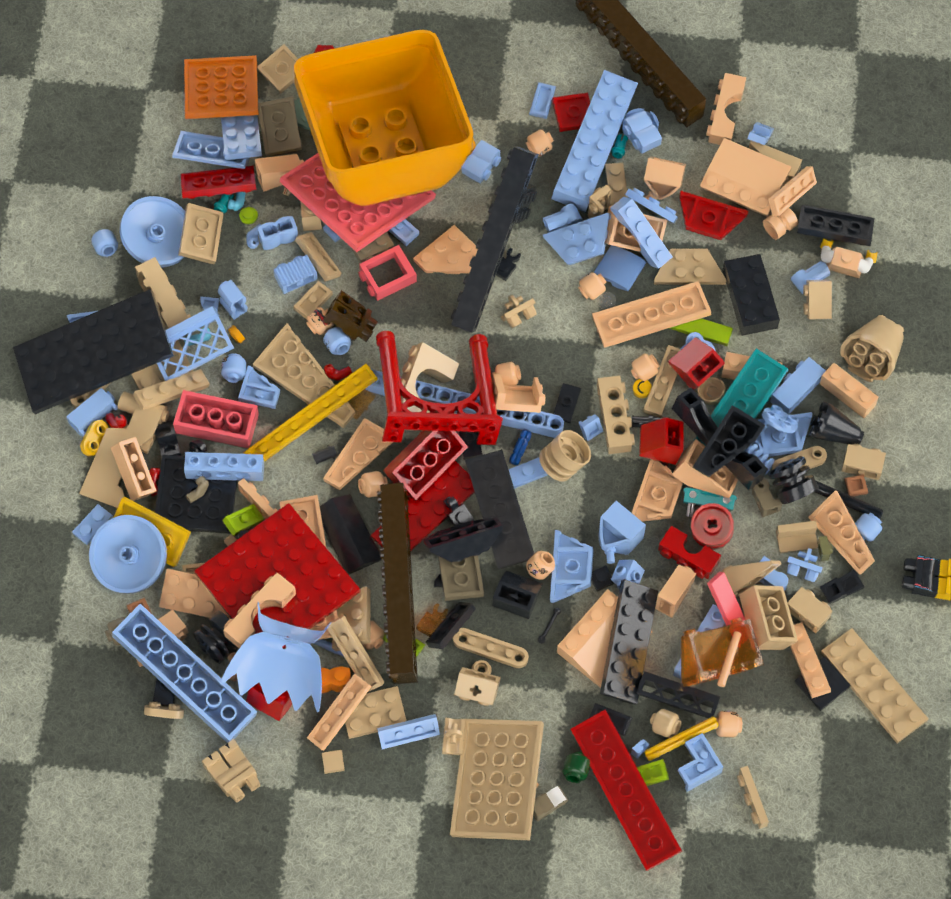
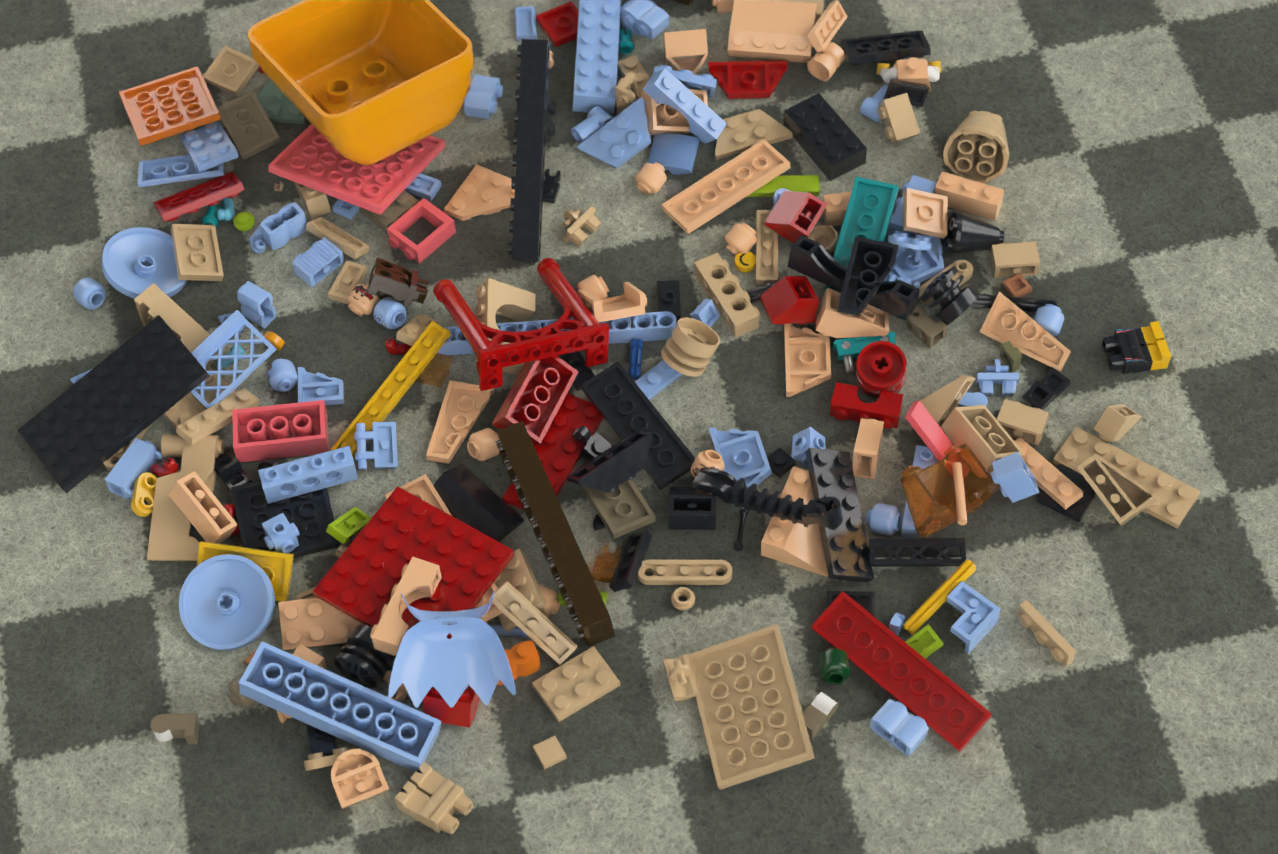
camera: 15 degrees left, 10 degrees down
light blue plate [72,504,113,545] -> none
dark tan arm [186,476,209,503] -> none
light nougat plate [238,478,278,519] -> none
tan wing [253,323,355,428] -> none
light nougat slope [255,154,304,192] -> none
light nougat plate [307,674,372,751] -> none
black pin [312,445,338,465] -> none
light blue plate [377,714,440,749] -> none
tan brick [454,667,501,706] -> none
light blue piece [598,501,646,564] -> none
tan head [650,709,681,738] -> none
light nougat head [713,711,742,738] -> none
tan panel [776,521,818,553] -> none
none -> dark tan leg [150,713,200,744]
none -> light blue brick [262,513,300,553]
none -> light nougat slope [331,749,389,809]
none -> light blue plate [354,422,398,470]
none -> tan plate [396,314,439,346]
none -> black piece [691,468,843,528]
none -> light blue head [866,503,903,536]
none -> light blue brick [870,699,929,756]
none -> black plate [884,79,929,107]
none -> light nougat plate [903,188,948,239]
none -> light blue brick [991,452,1039,503]
none -> tan wedge [1077,453,1160,526]
none -> tan slope [1094,404,1142,442]

